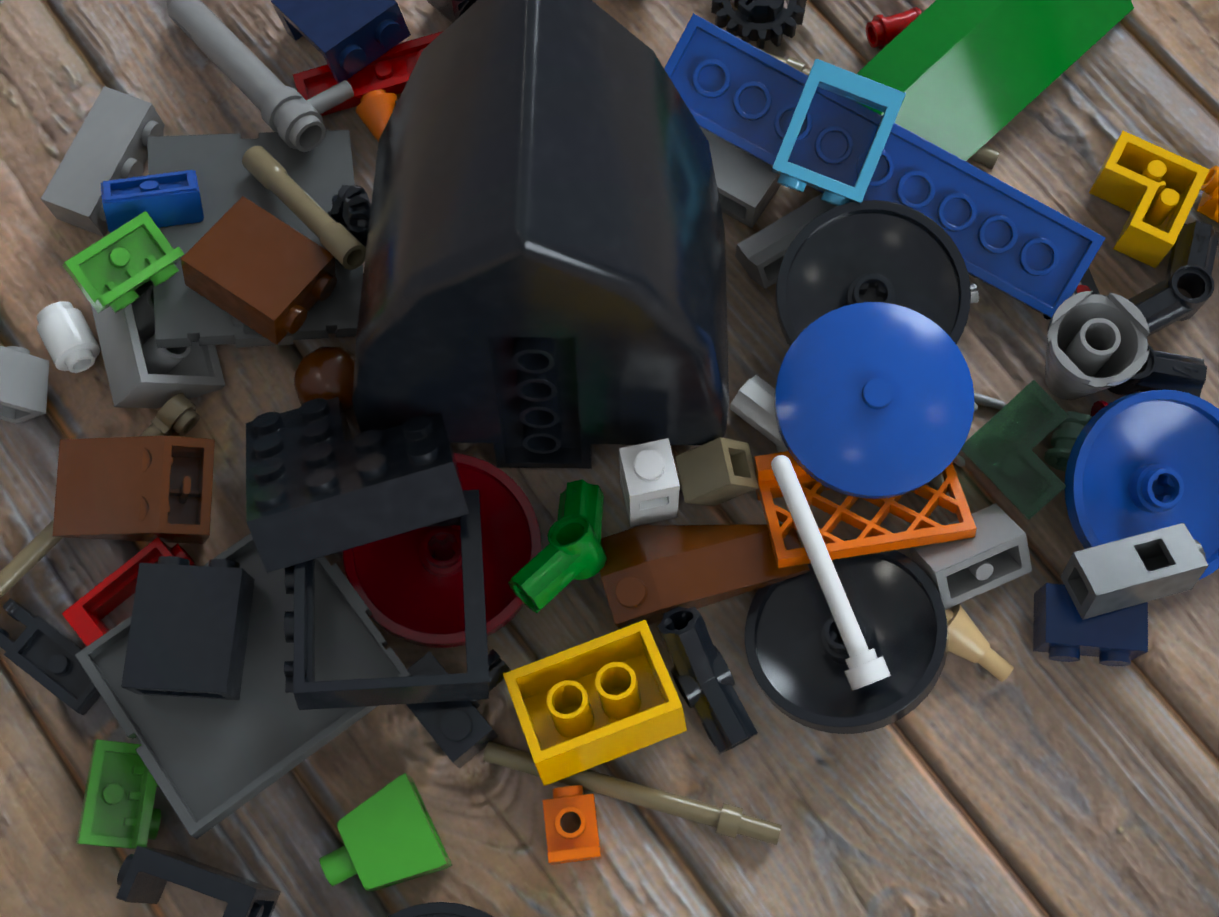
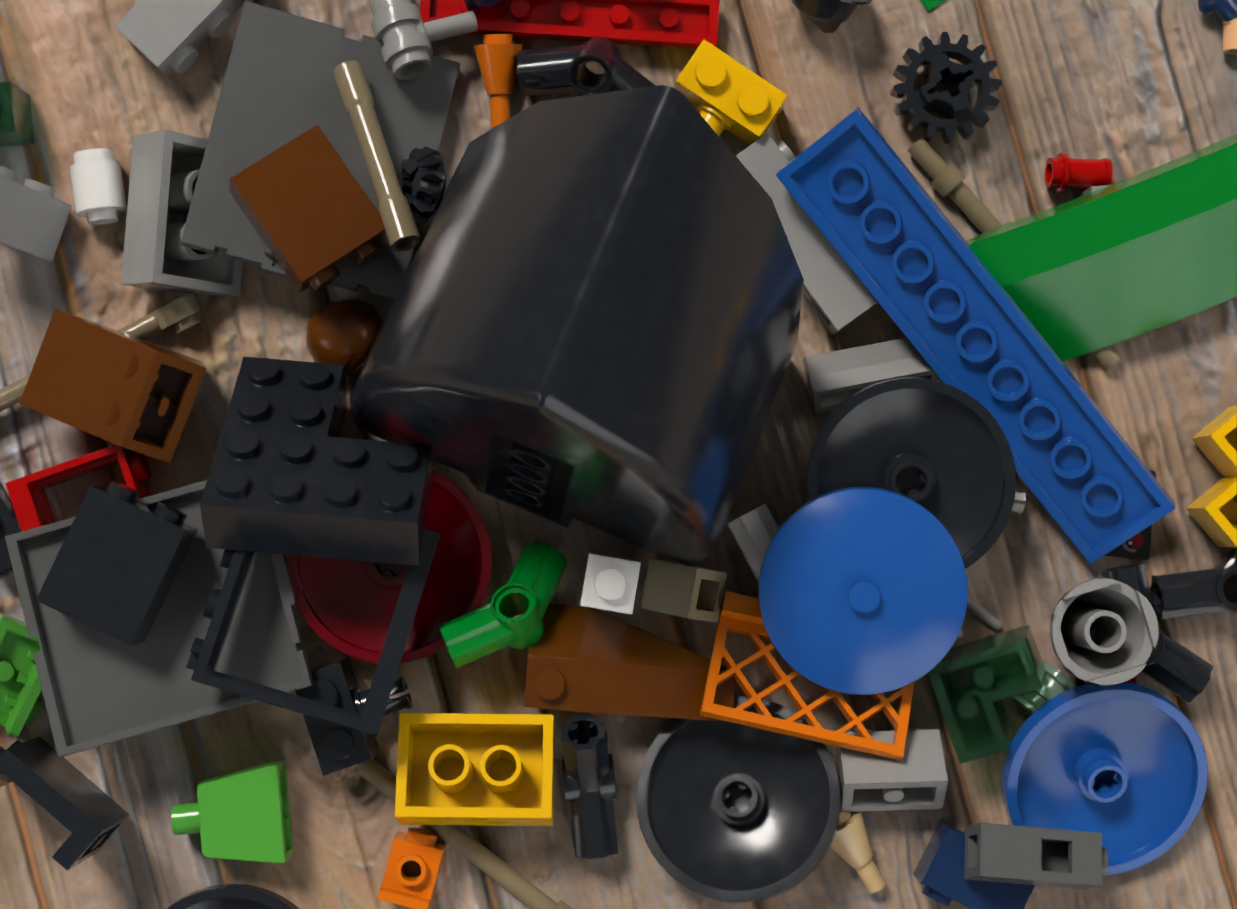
camera: 20 degrees right, 15 degrees up
bright green bracket [62,211,185,314] -> none
blue slope [100,170,204,233] -> none
white piece [771,455,891,691] -> none
medium azure window [772,59,906,206] -> none

